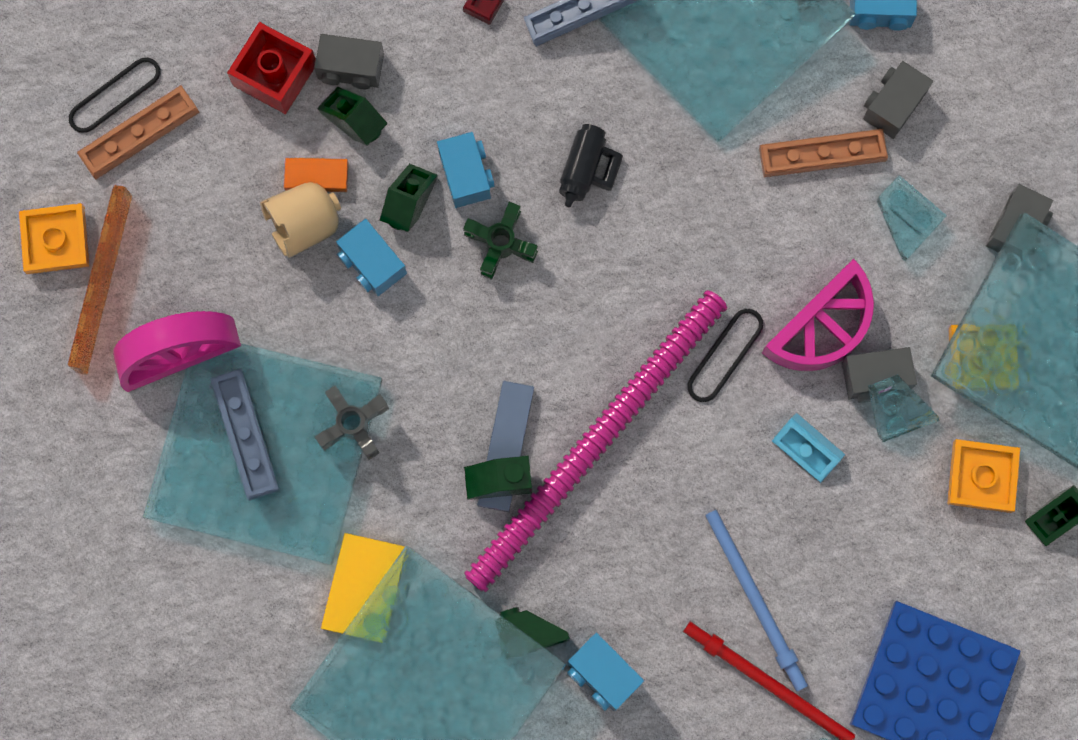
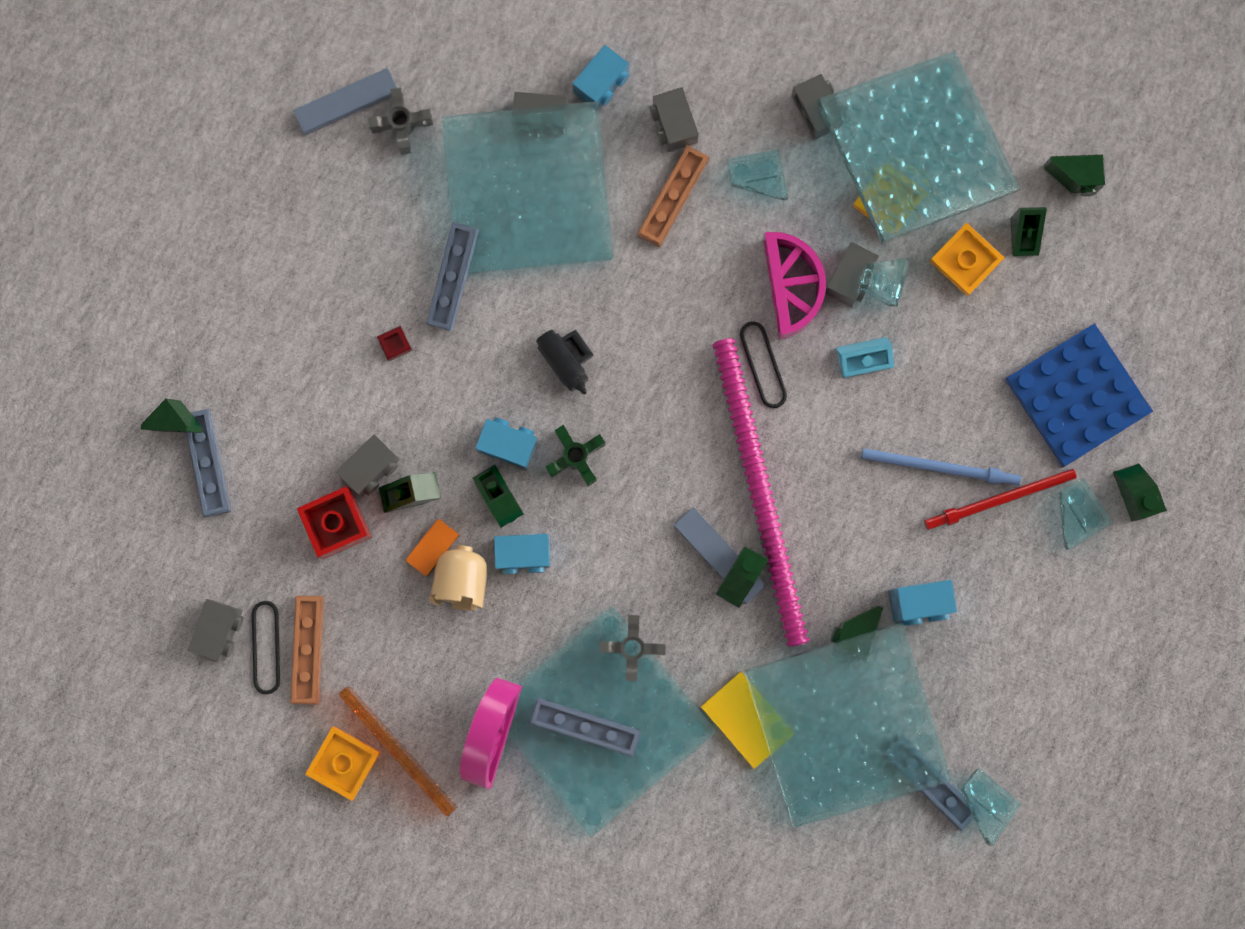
camera: 55 degrees left, 5 degrees up
none -> dark grey brick [187,599,244,661]

